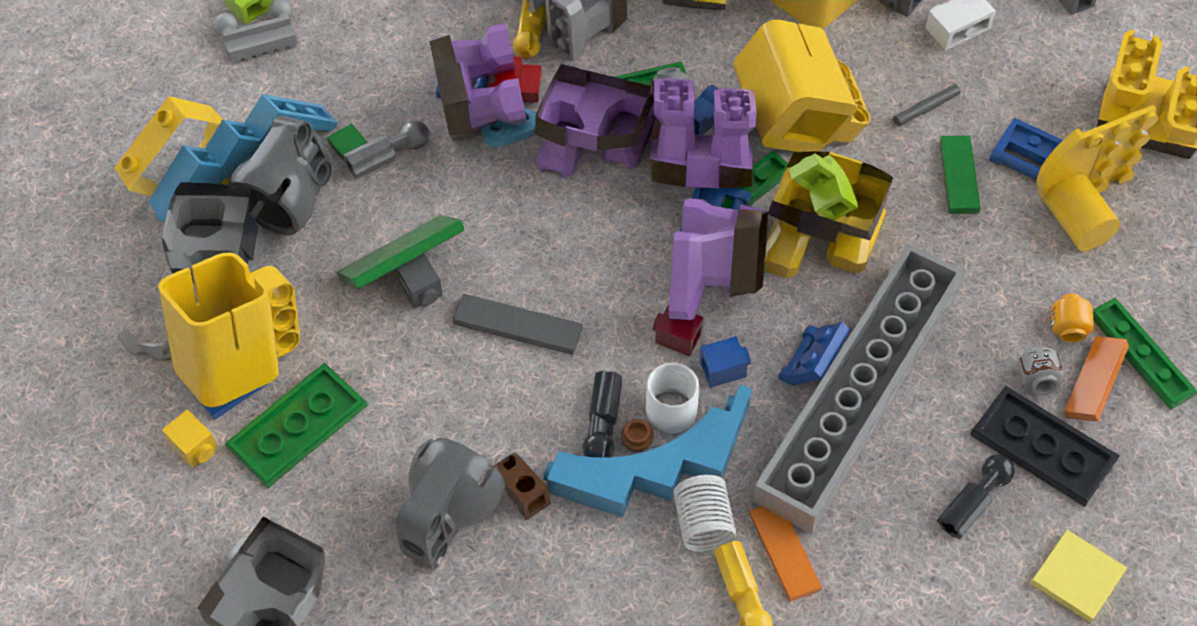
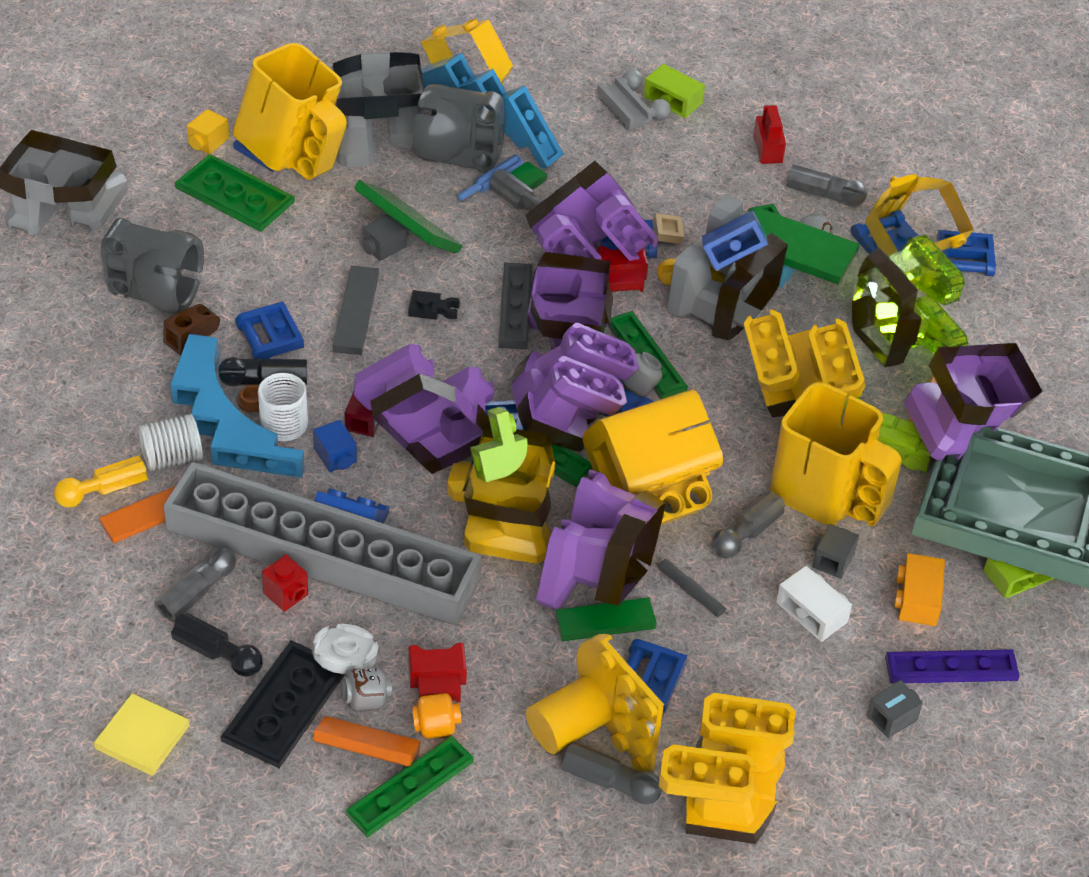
camera: 75 degrees right, 10 degrees down
none -> flat silver piece [154,546,236,621]
none -> blue plate [235,301,304,359]
none -> red brick [262,554,309,612]
none -> white tile [312,624,379,675]
none -> black plate [408,290,460,320]
none -> red piece [408,643,467,702]
none -> medium blue axle [457,155,523,201]
none -> dark grey tile [499,262,532,349]
none -> medium lavender piece [536,470,666,610]
none -> dark grey piece [561,742,662,805]
none -> tan plate [652,213,684,244]
none -> flat silver piece [712,491,786,558]

